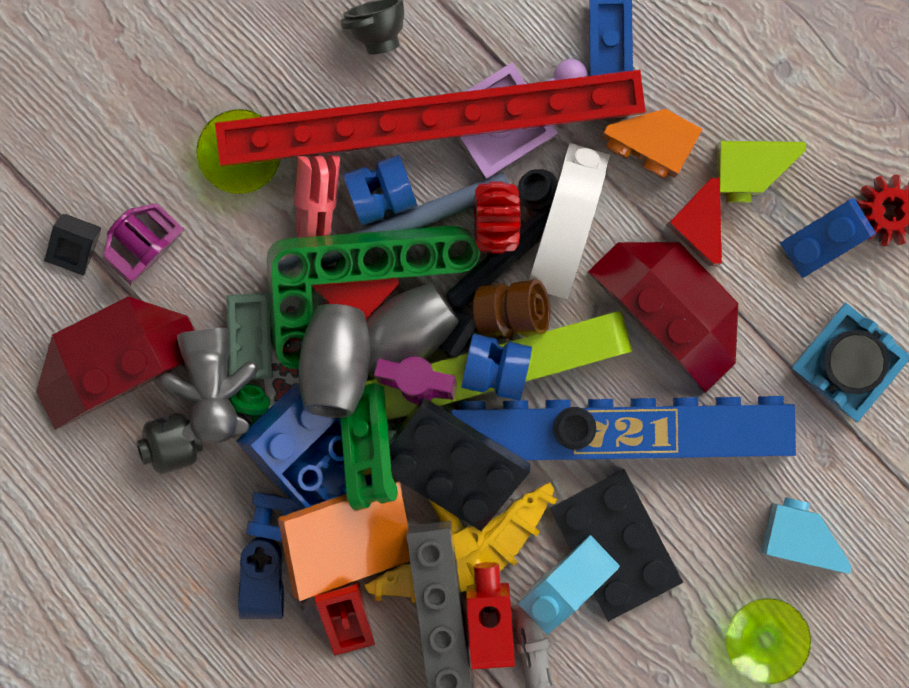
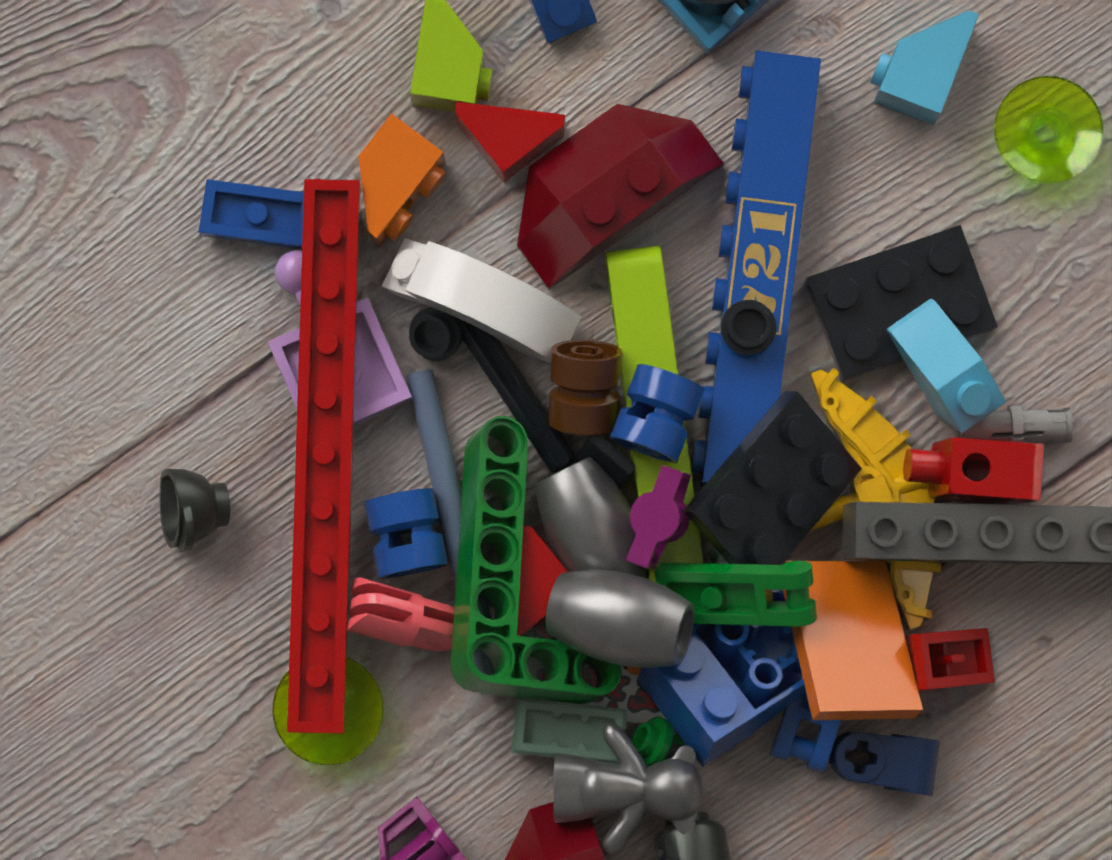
camera: 80 degrees left, 5 degrees down
red gear [473,181,521,254] -> none

